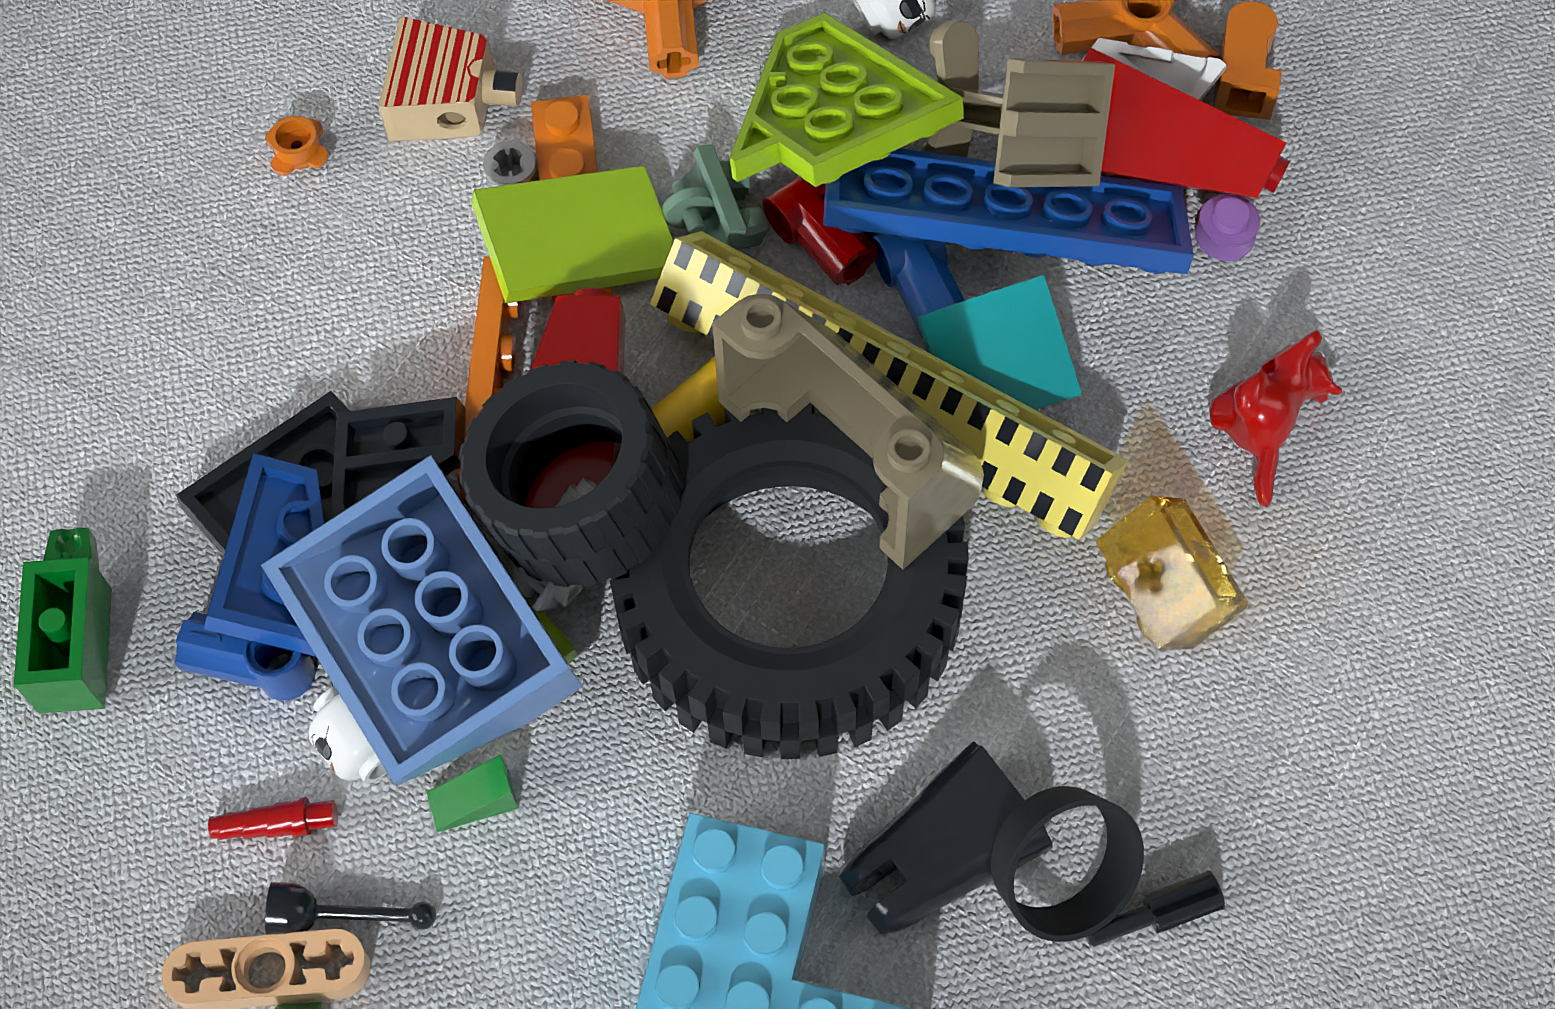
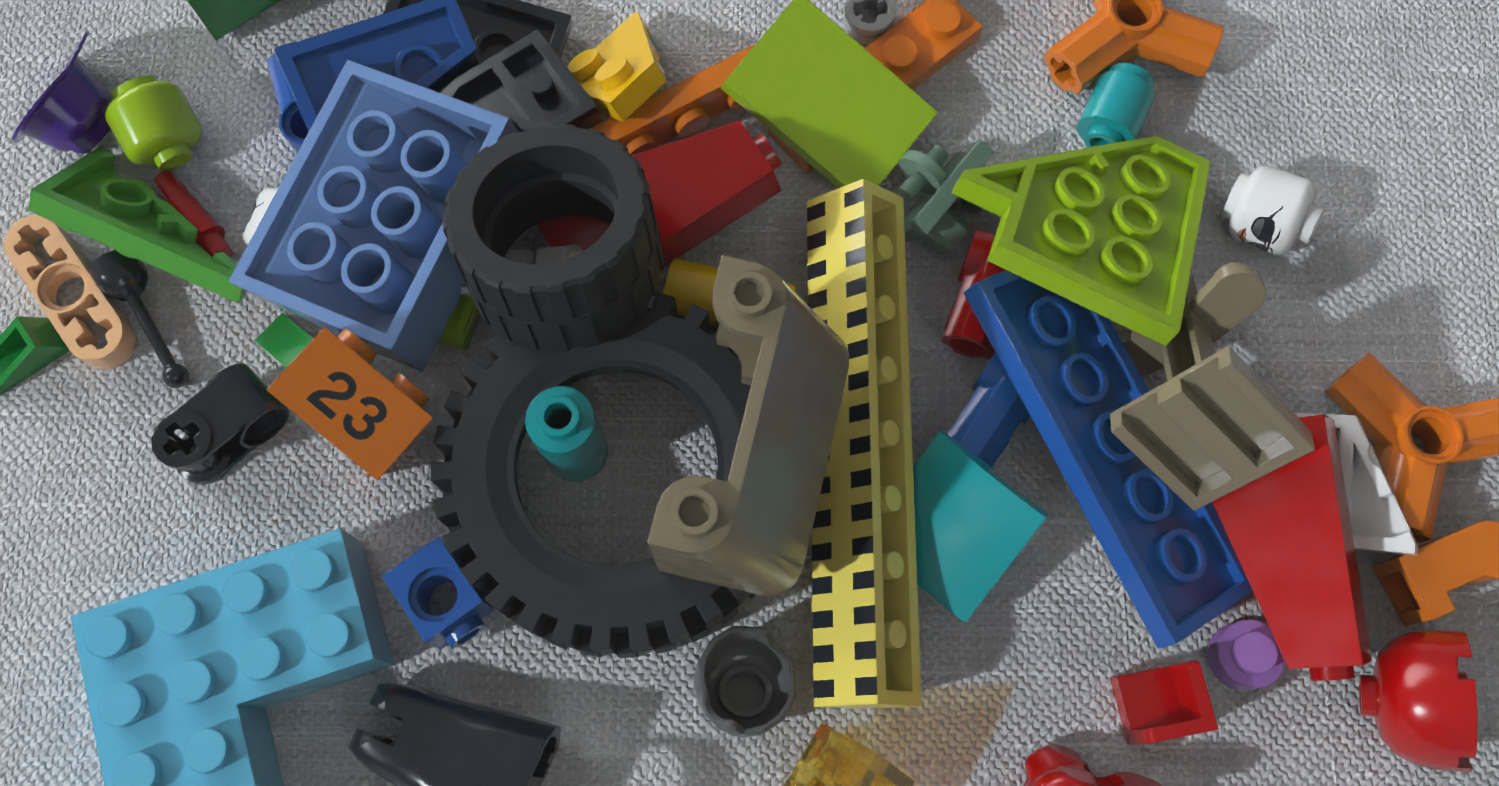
camera: 55 degrees right, 10 degrees up
none -> dark purple piece [12,30,112,154]
none -> bright green wing [28,146,247,303]
none -> lime head [105,75,202,171]
none -> black piece [151,363,290,485]
none -> orange brick [266,327,433,481]
none -> blue brick [382,537,495,649]
none -> teal brick [525,386,608,482]
none -> yellow wing [567,12,667,122]
none -> dark grey hair [694,626,796,738]
none -> teal brick [1077,63,1155,148]
none -> red panel [1110,660,1219,745]
none -> red cylinder [1359,630,1478,772]

